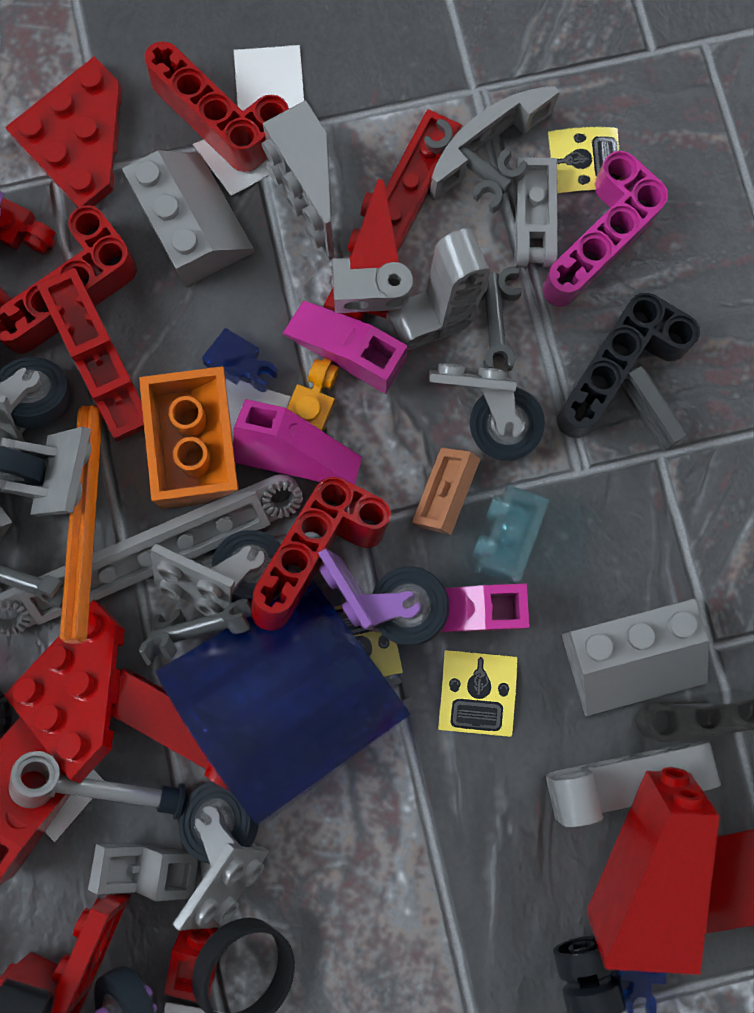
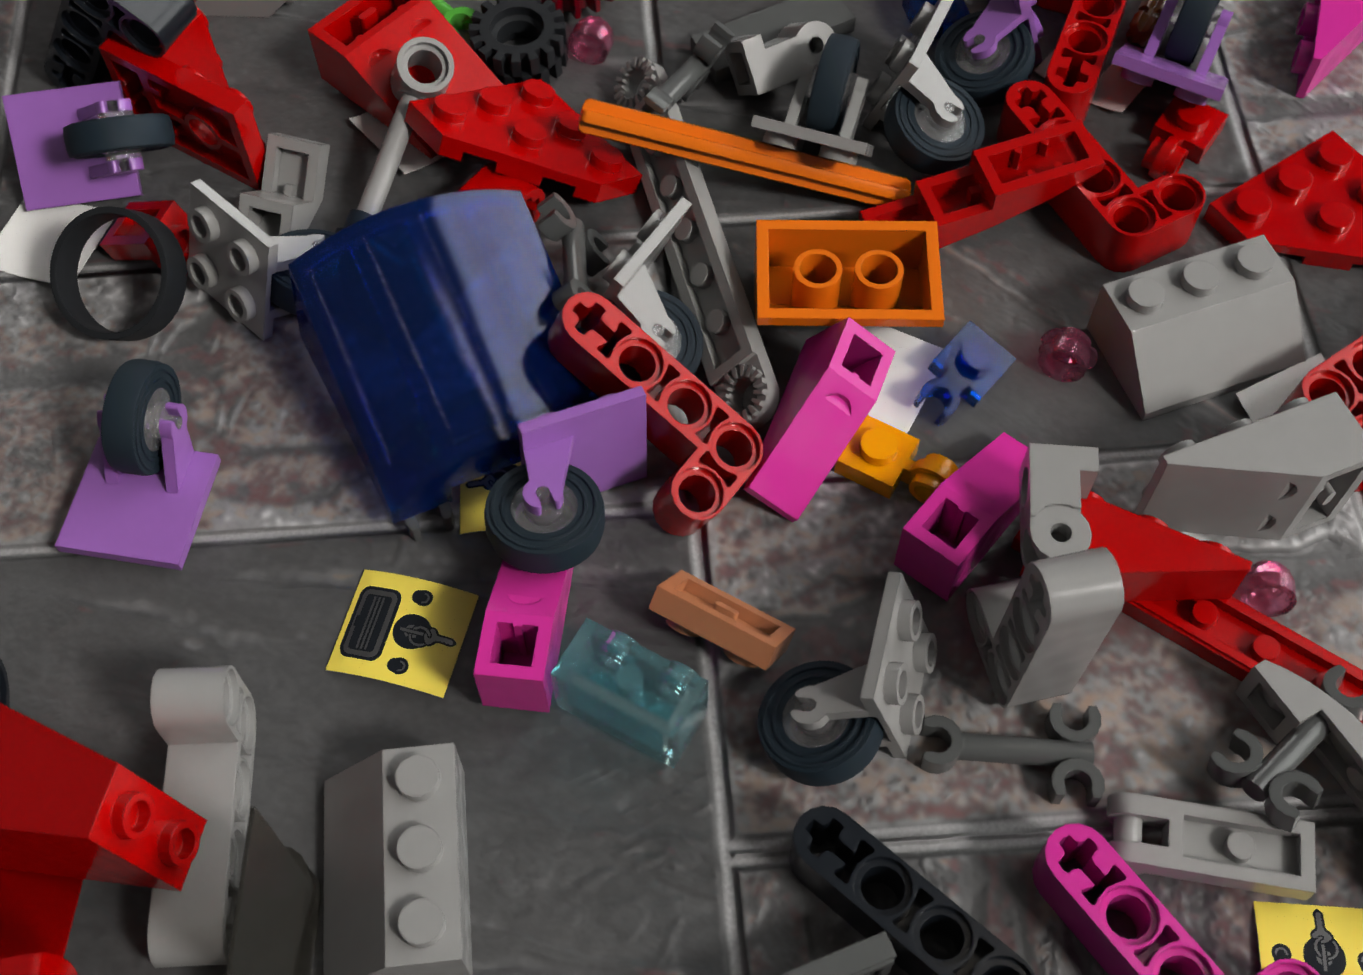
camera: 100 degrees right, 20 degrees down
none -> medium lavender plate [55,359,221,570]
none -> clear pink plate [1038,327,1098,382]
none -> clear pink hinge [1240,560,1297,617]

